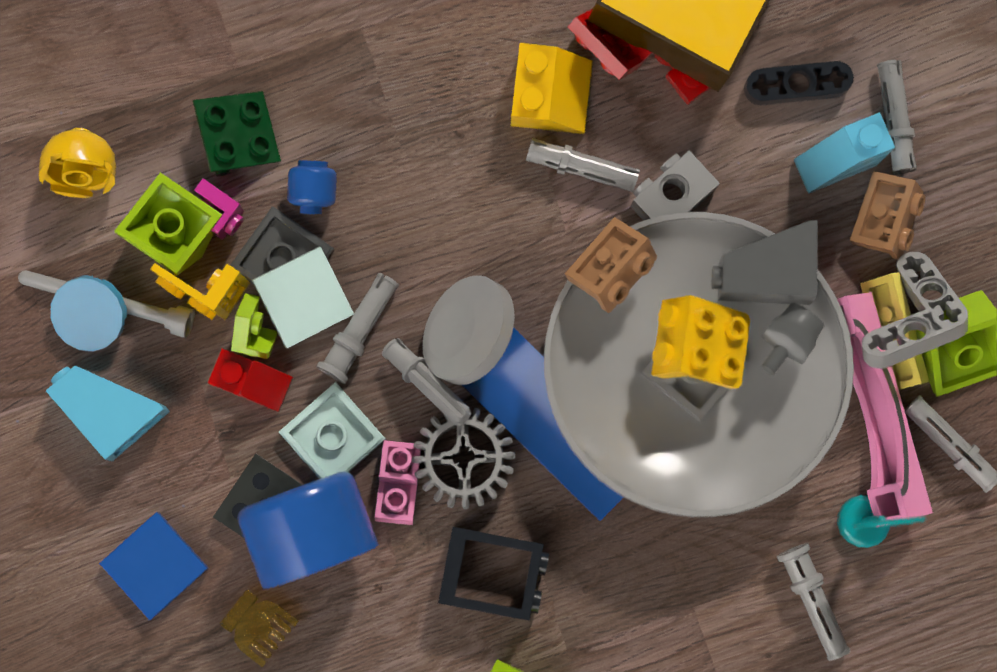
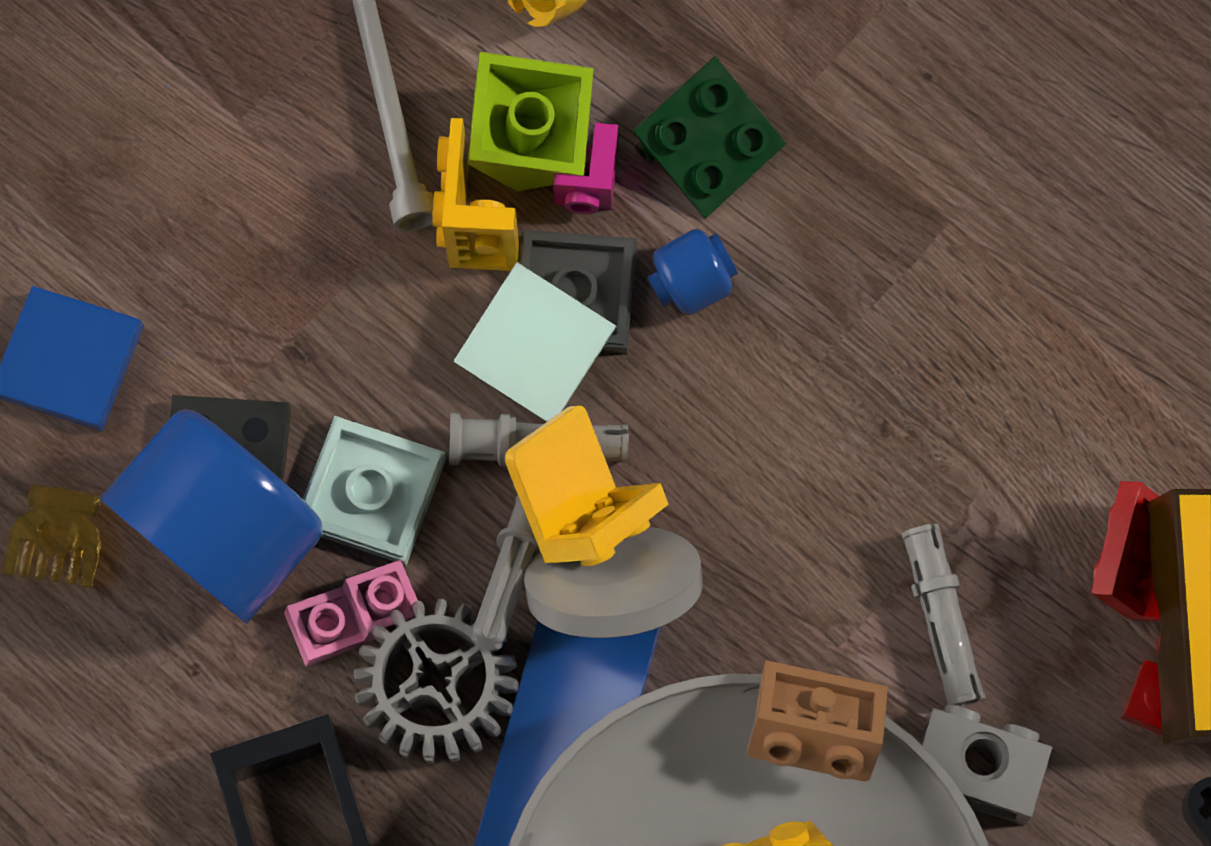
camera: 65 degrees right, 10 degrees down
medium azure slope [46,366,170,461] -> none
dark azure tile [50,275,127,352] -> none
red slope [208,348,293,412] -> none
lime bracket [231,293,277,359] -> none
yellow slope [511,43,592,134] -> none
none -> yellow bracket [505,405,669,566]

